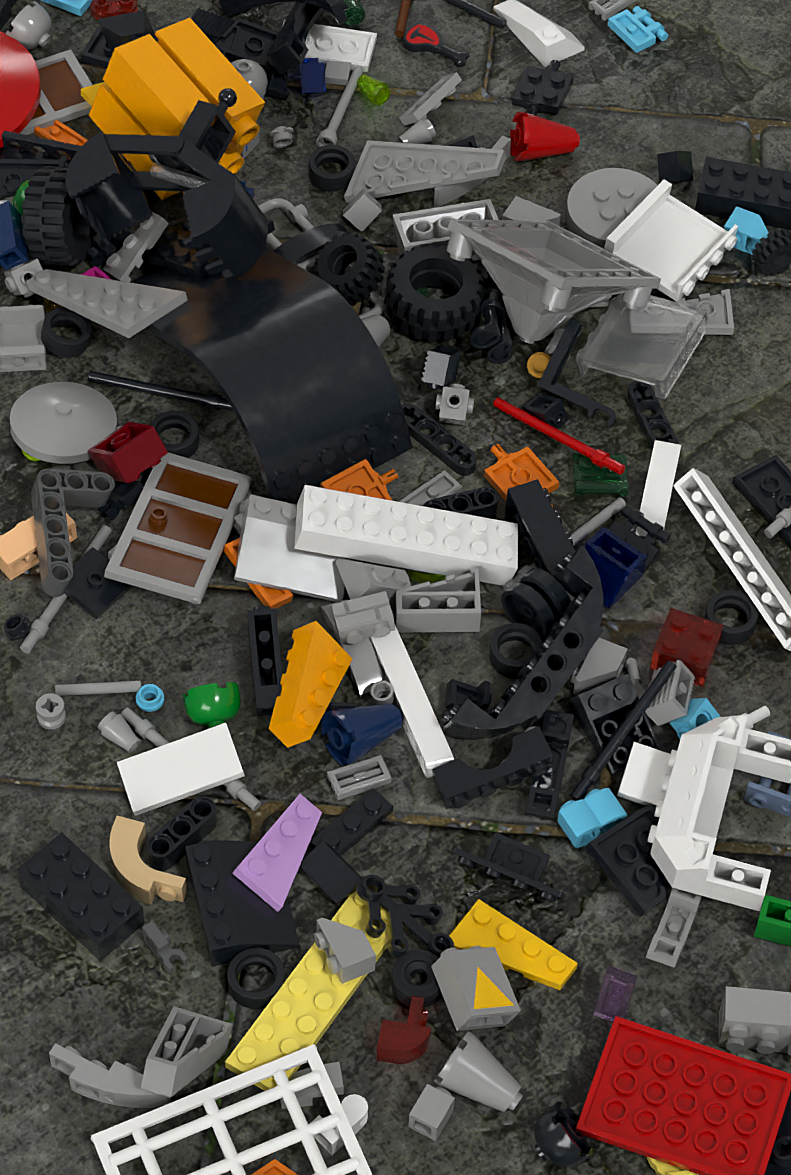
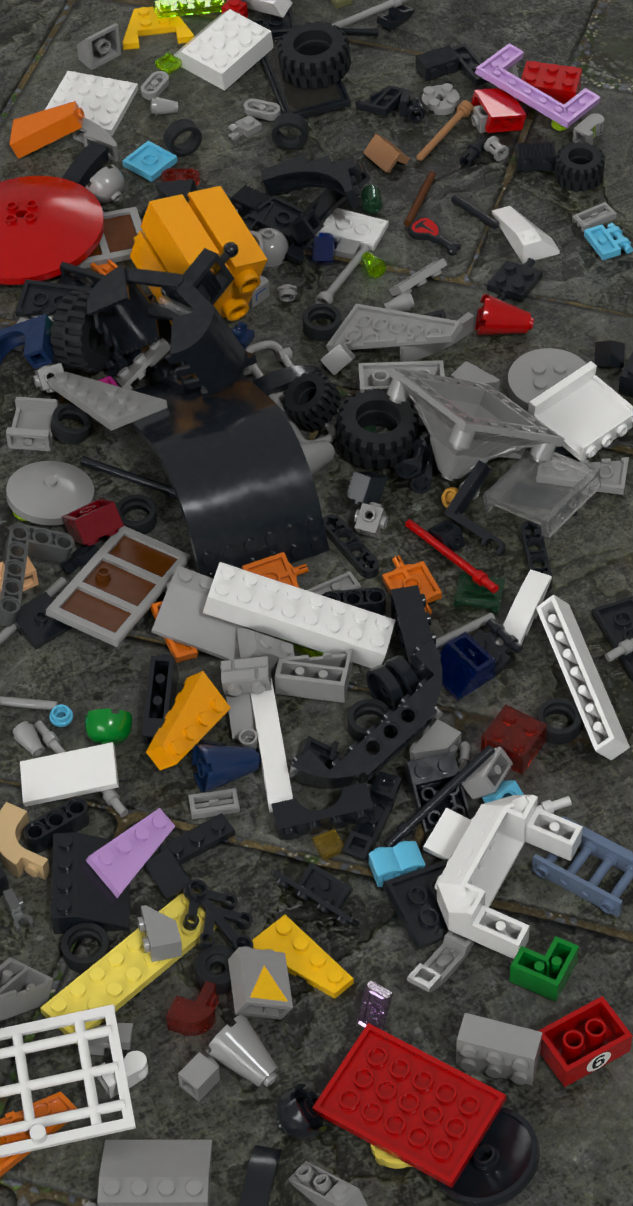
camera: 15 degrees right, 5 degrees down
none -> clear yellow tile [312,829,344,861]

